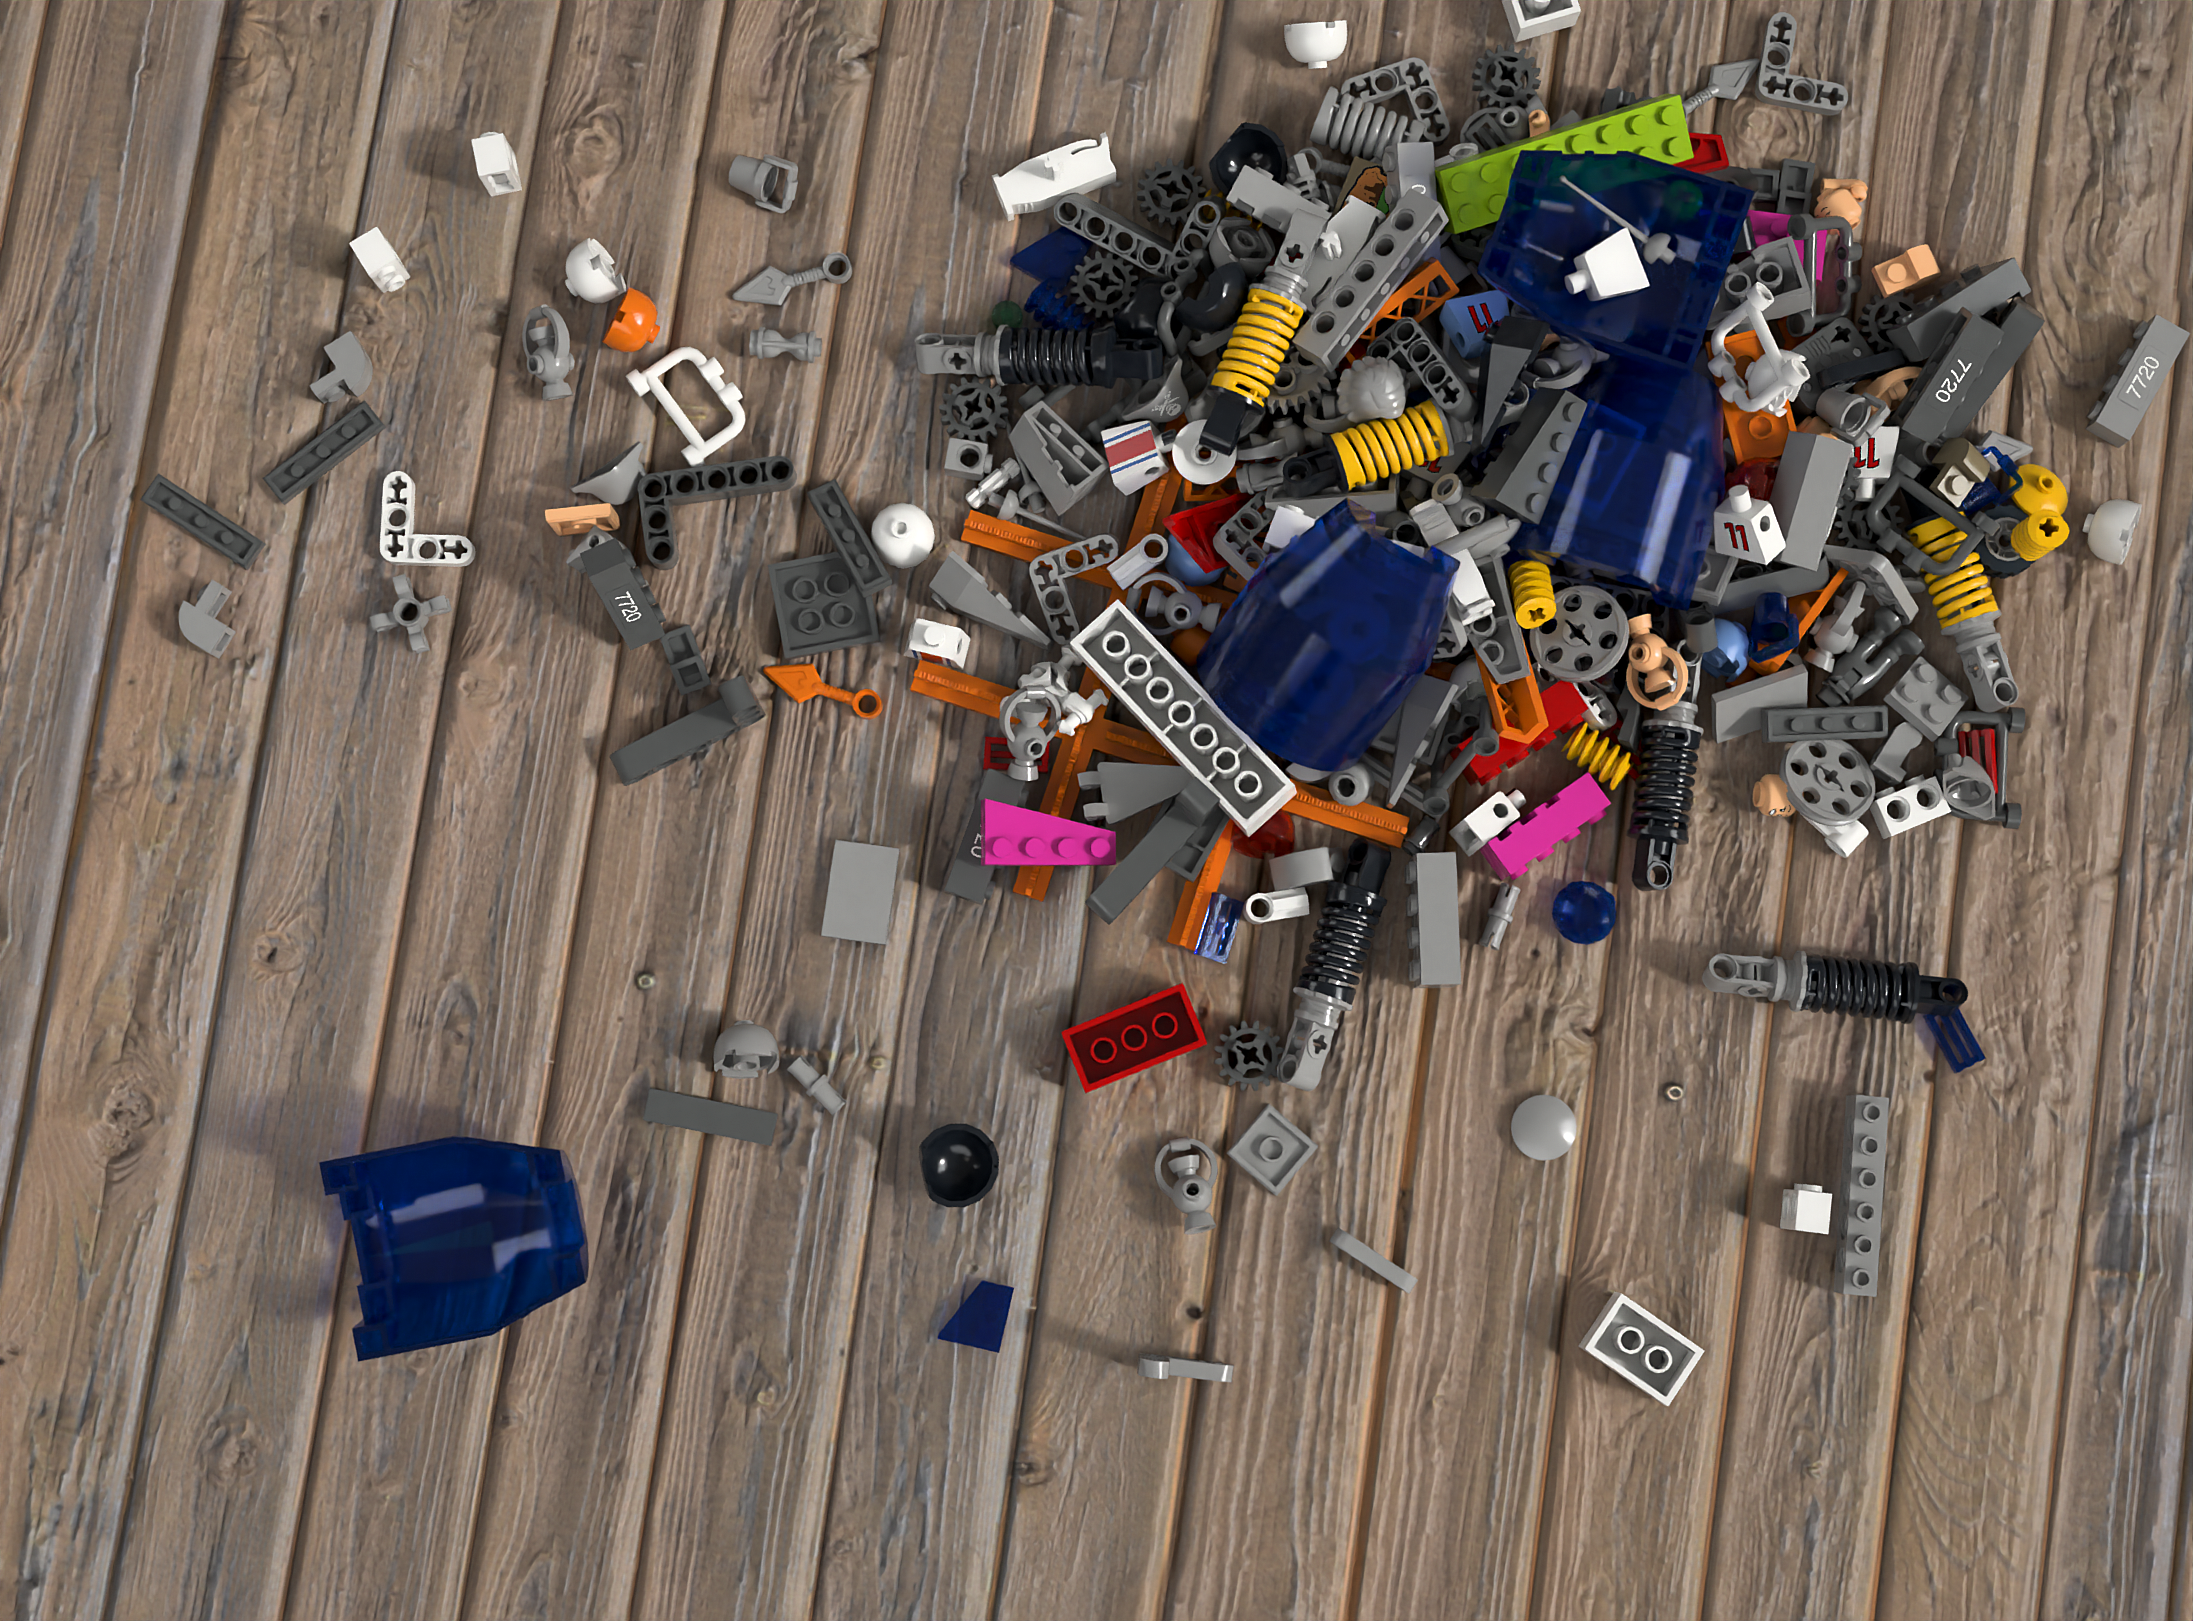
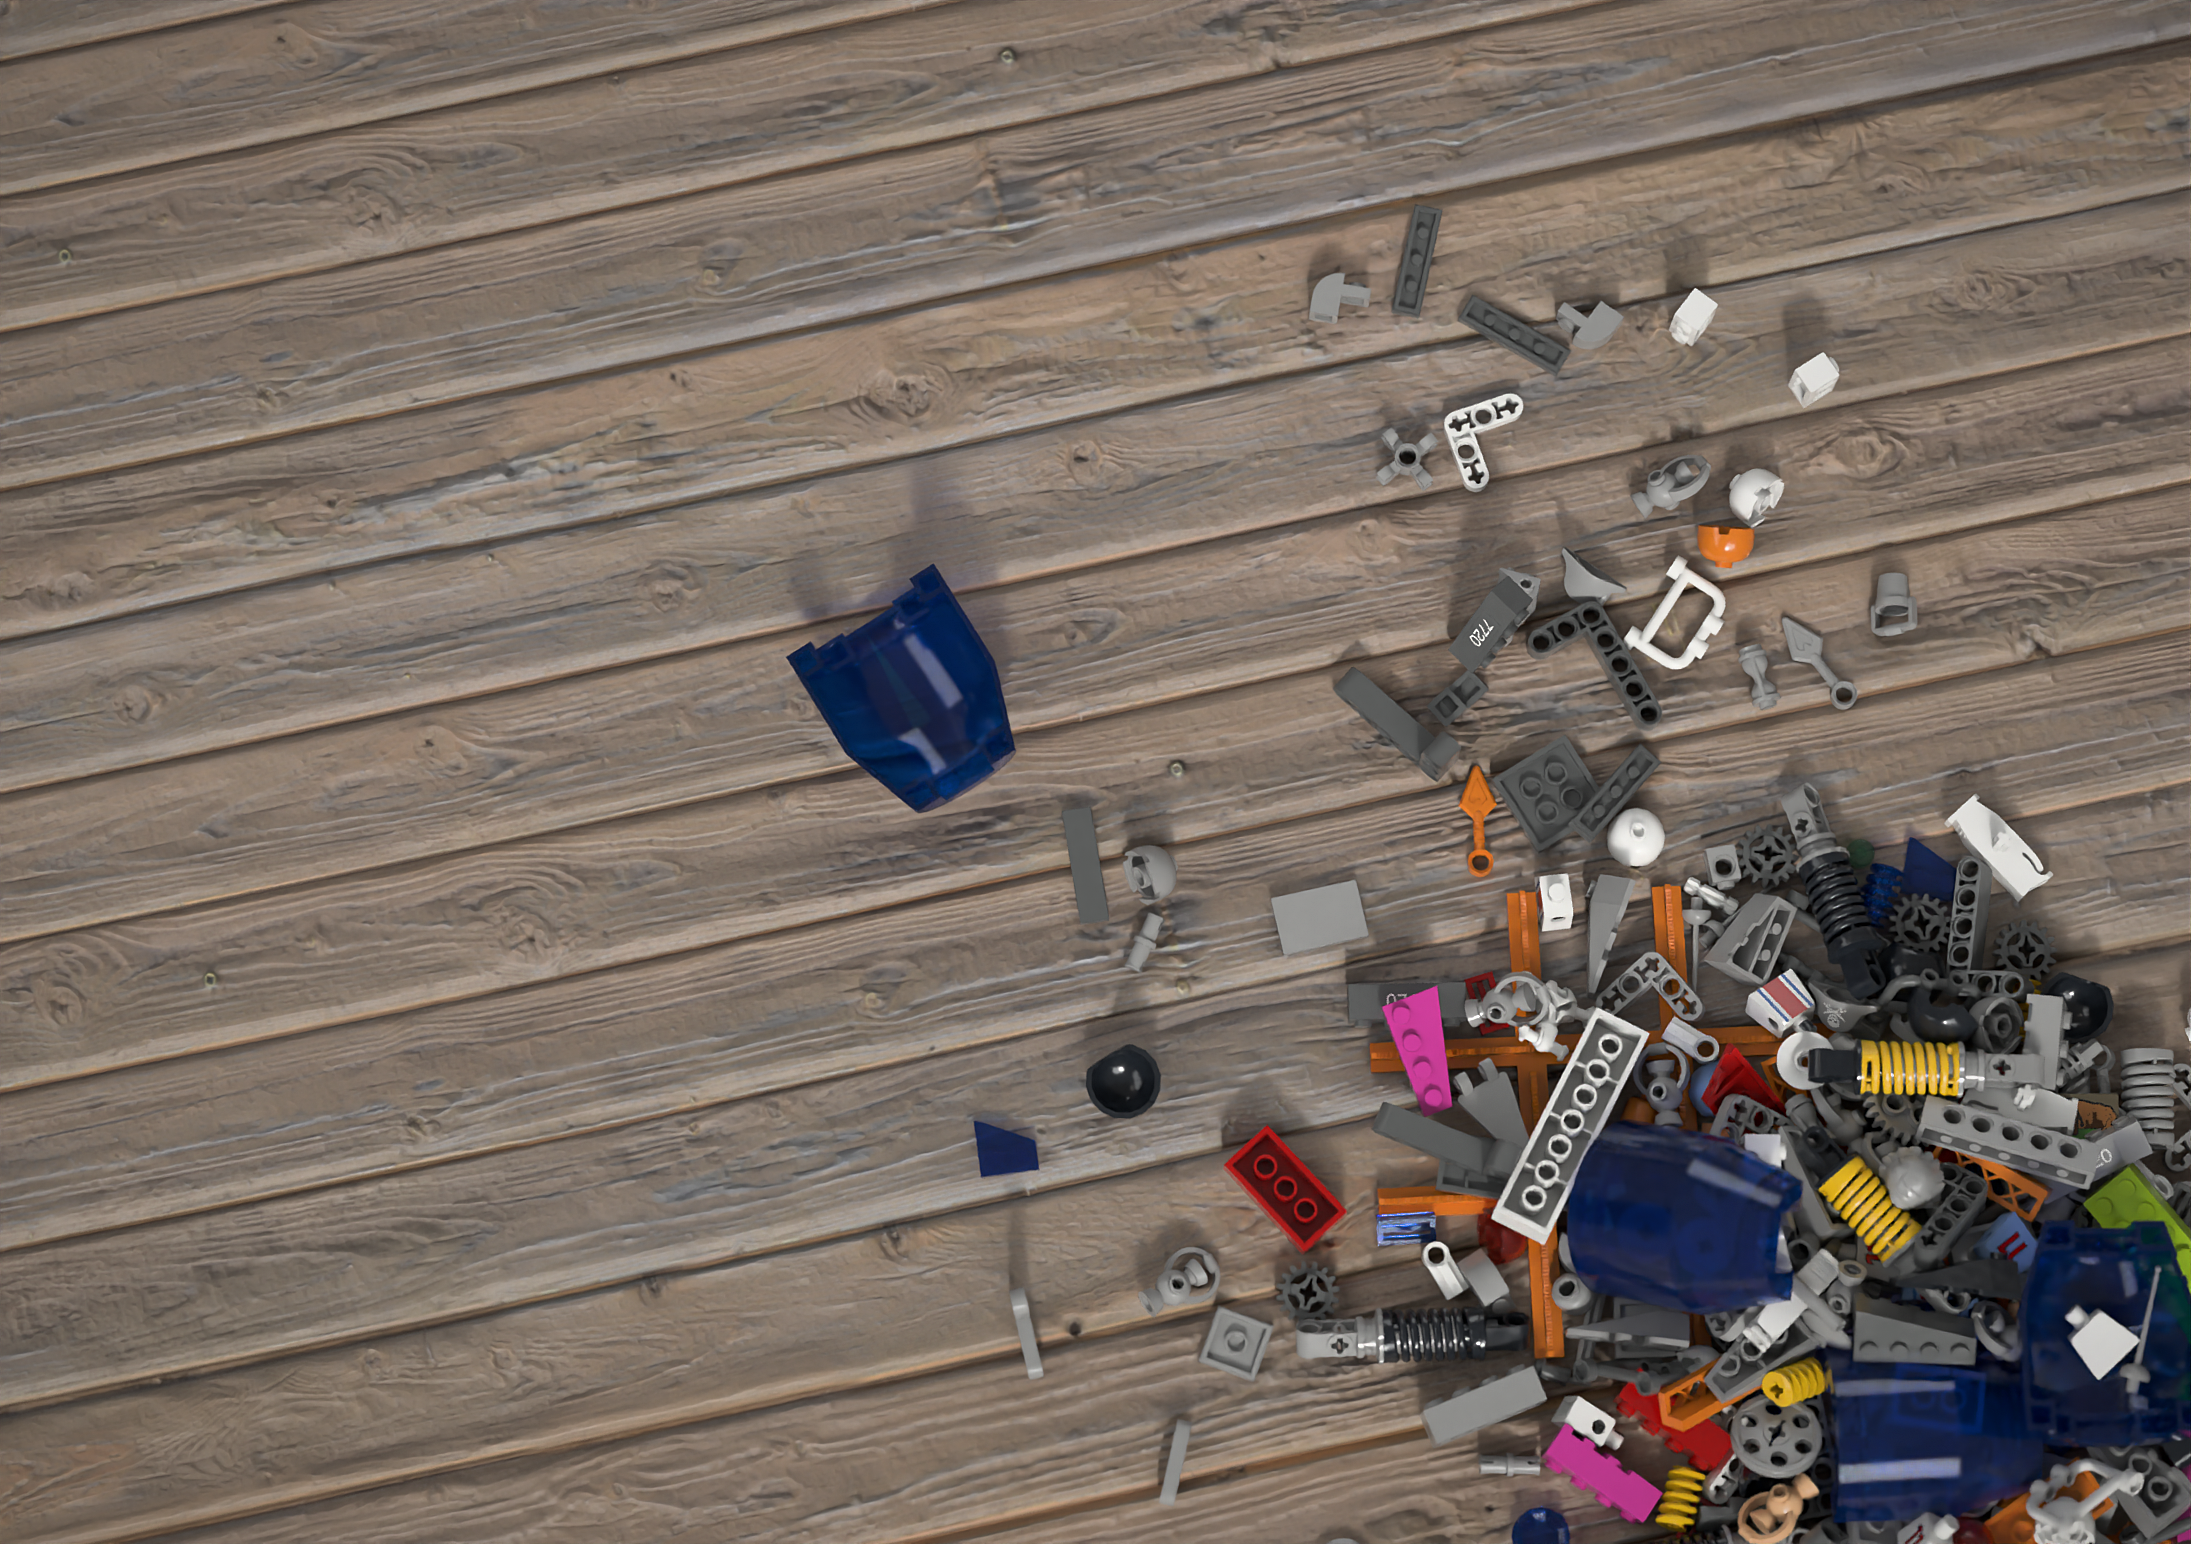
camera: 70 degrees right, 5 degrees down
light nougat tile [545,503,621,536] -> none

